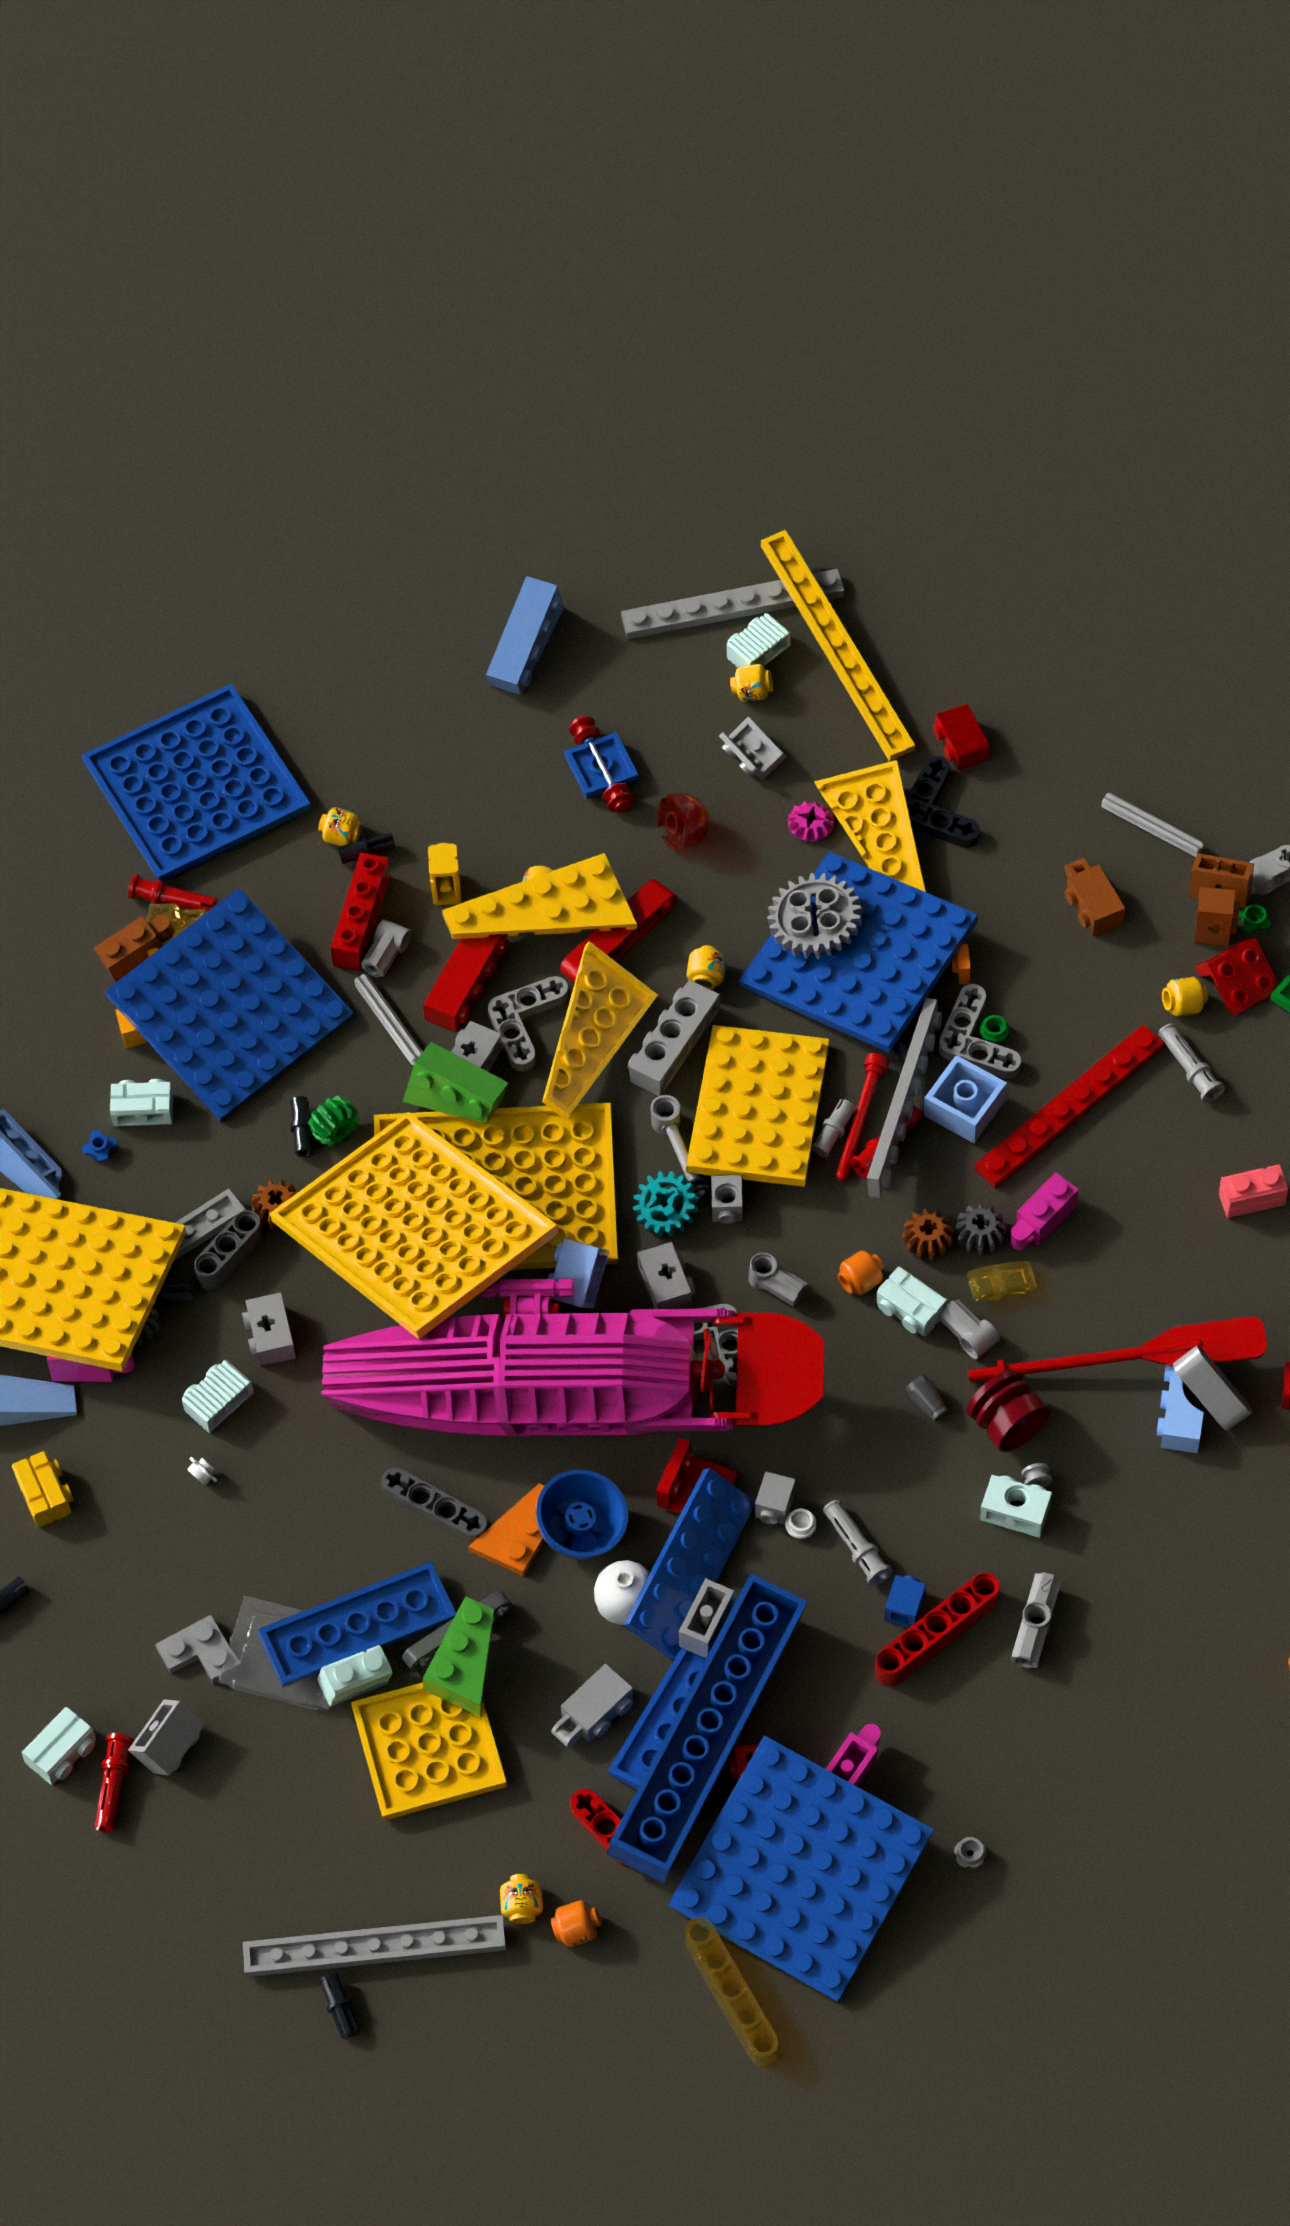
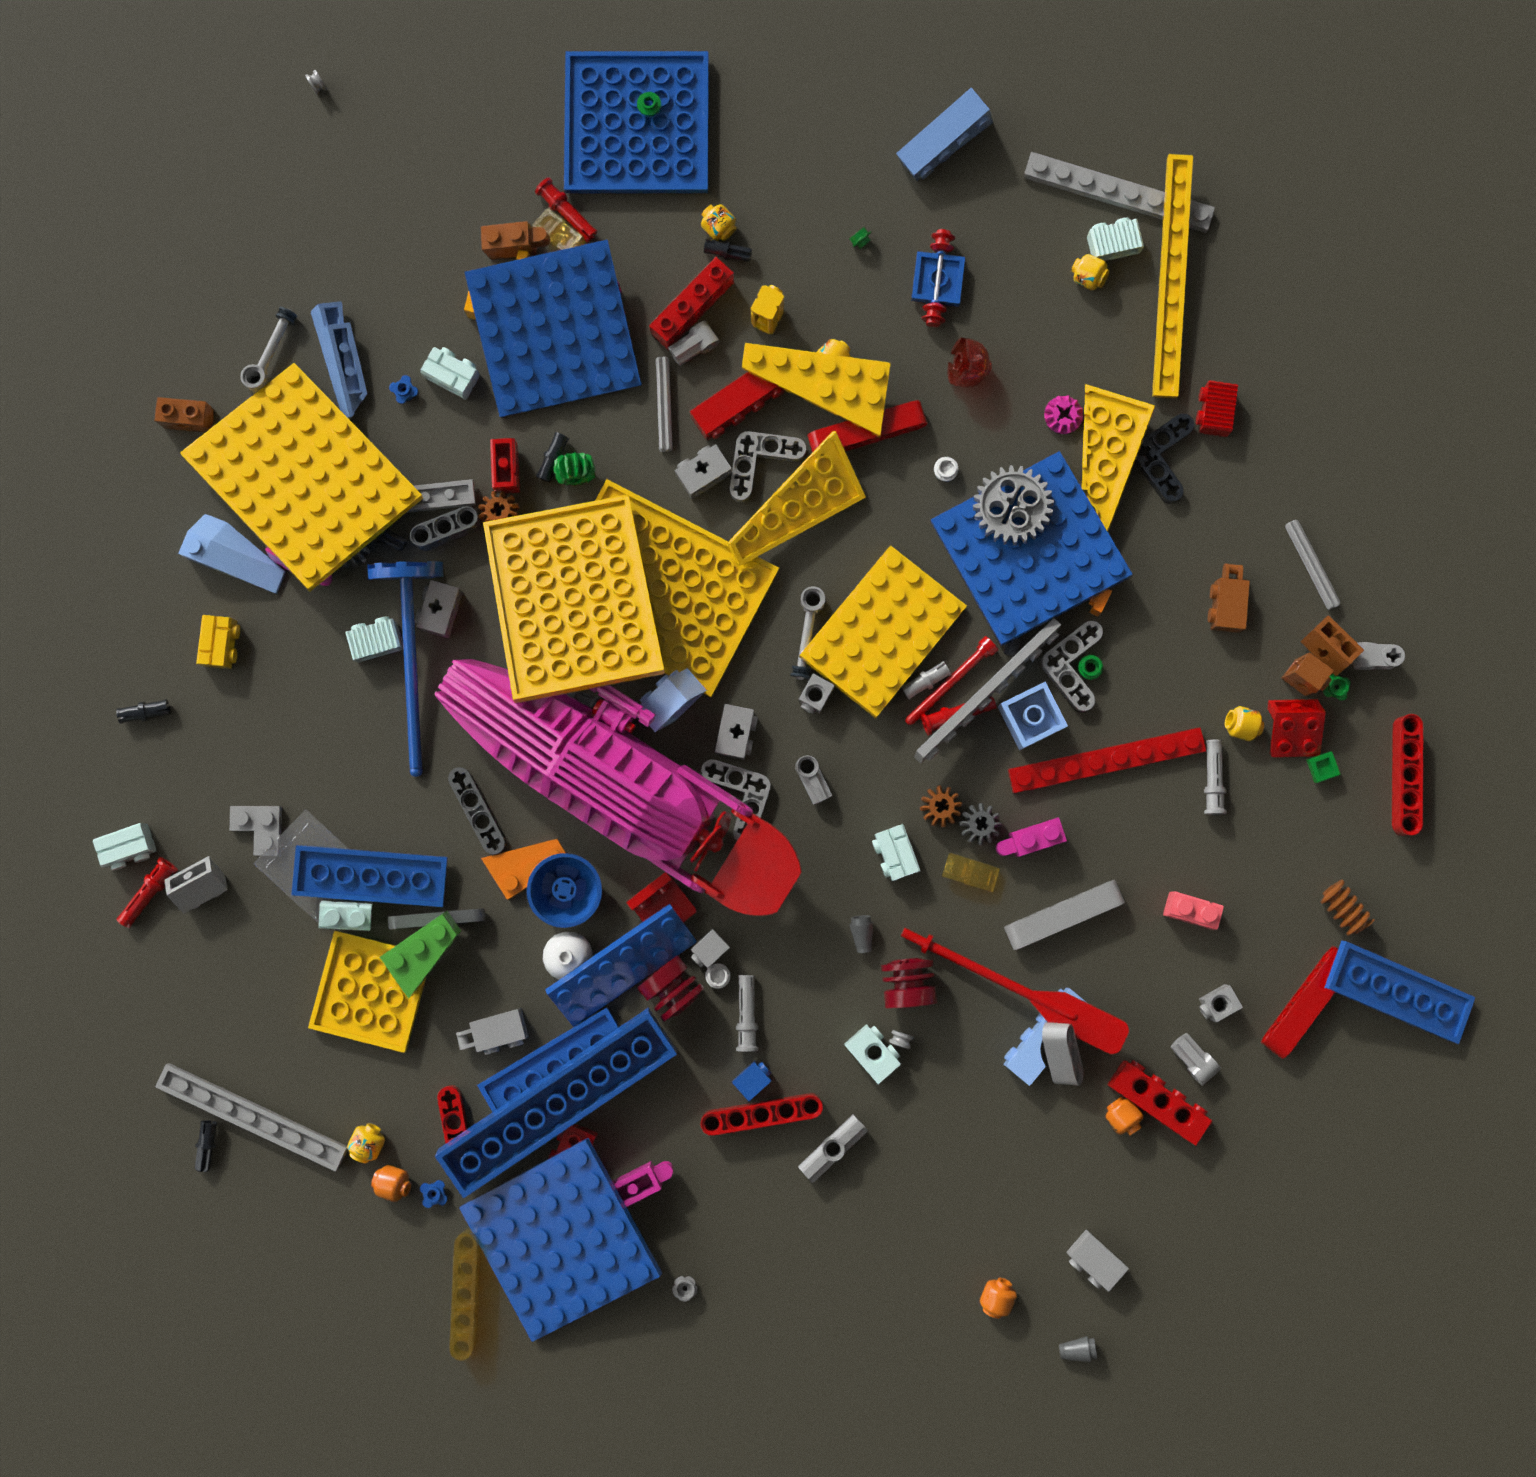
camera: 30 degrees right, 25 degrees up
white plate [187,1457,217,1486] -> none
bright green wedge [403,1042,508,1123] -> none
light grey brick [627,980,720,1096] -> none
teal gear [633,1171,699,1237] -> none
light grey brick [679,1578,734,1658] -> none
yellow head [686,945,726,990] -> none
light grey bracket [719,716,787,780] -> none
orange head [838,1250,884,1296] -> none
light grey piece [939,1299,1000,1359] -> none
none -> blue piece [368,561,444,777]
none -> blue plate [420,1180,448,1208]
none -> red brick [490,438,520,494]
none -> green plate [637,92,661,117]
none -> dark red wheel [637,955,704,1021]
none -> green plate [849,227,871,249]
none -> white plate [934,457,958,482]
none -> light grey beam [1004,879,1125,950]

